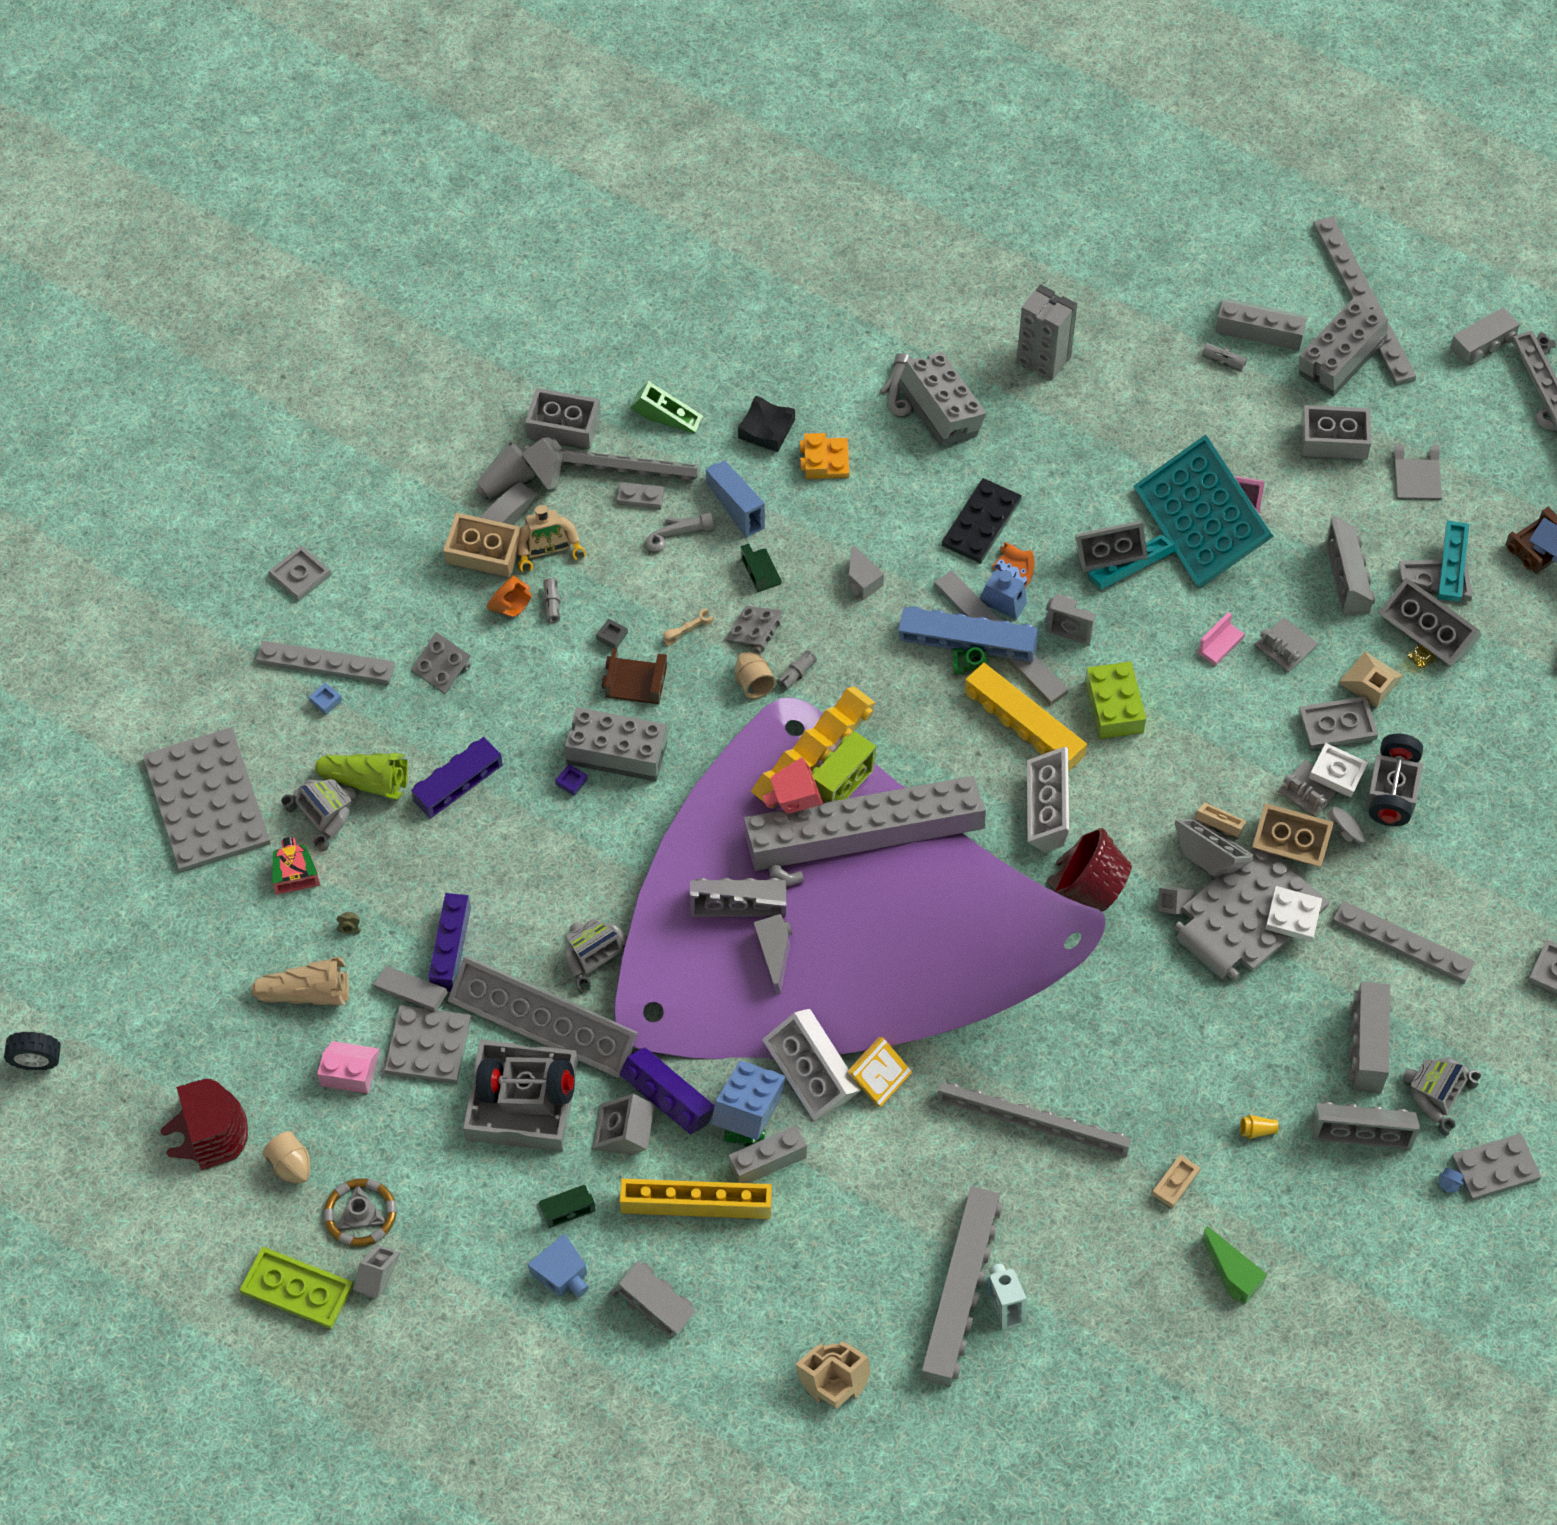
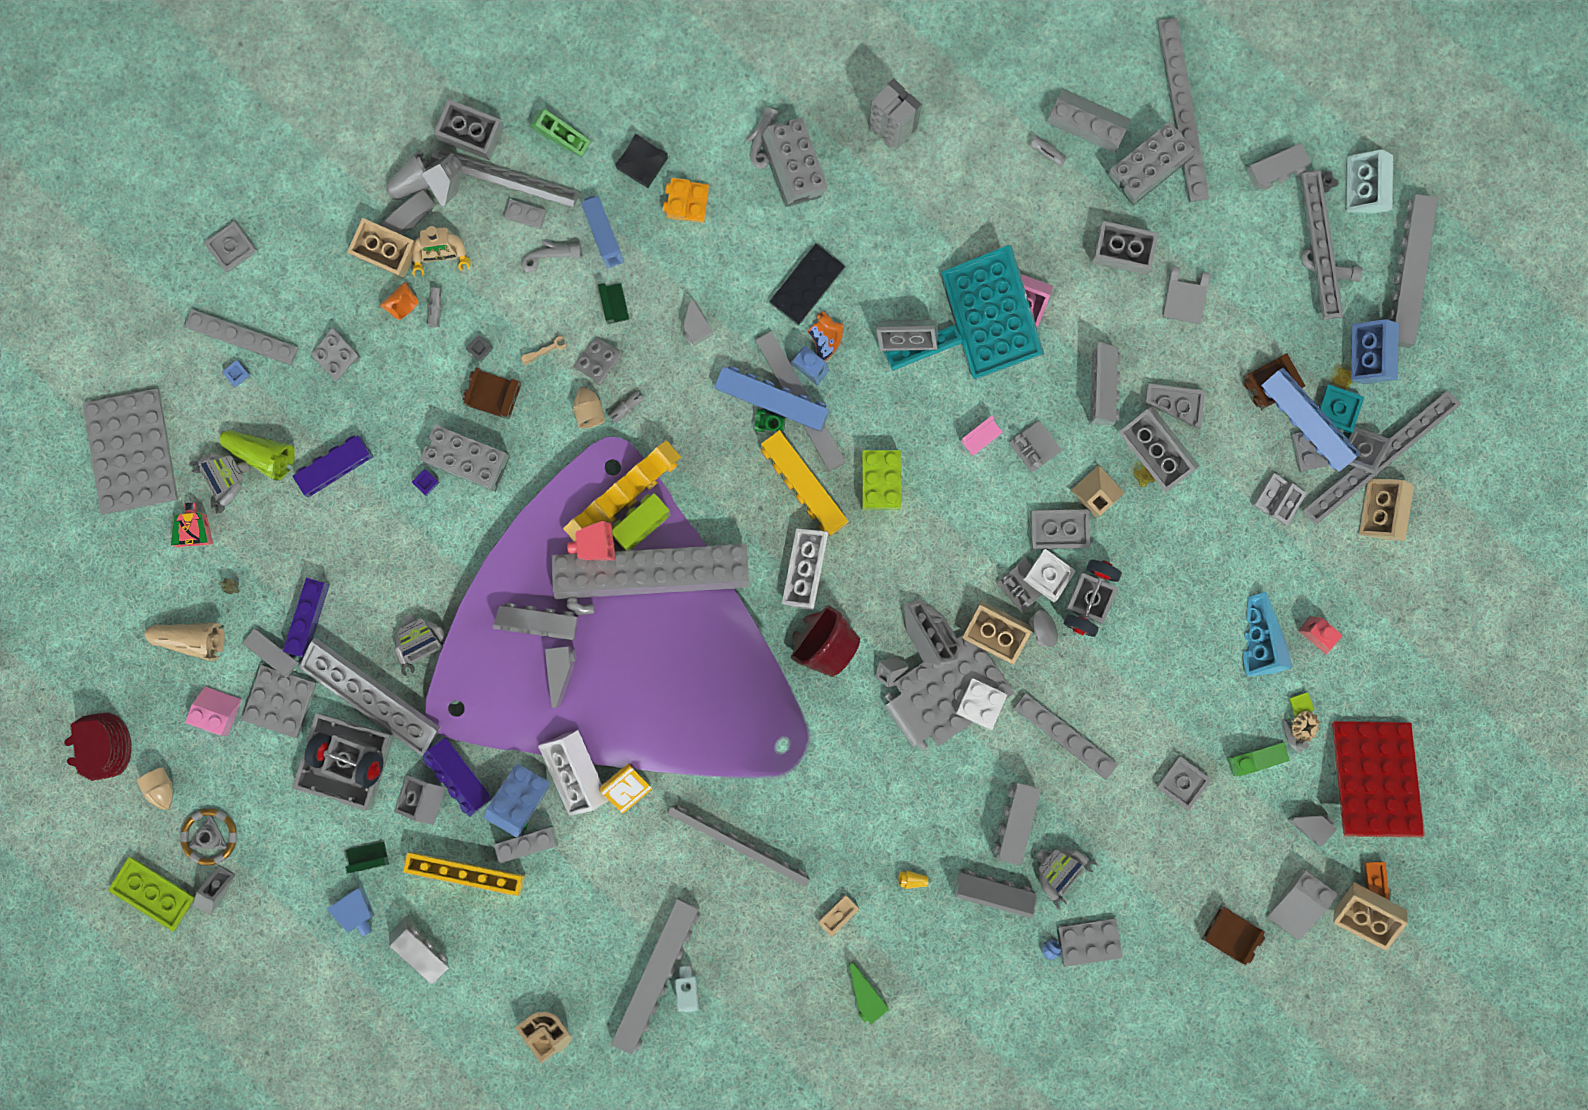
camera: 10 degrees right, 25 degrees up
light grey plate [1044,594,1096,645] -> none
tan plate [1195,803,1247,837] -> none
teal plate [1437,520,1470,602] -> none

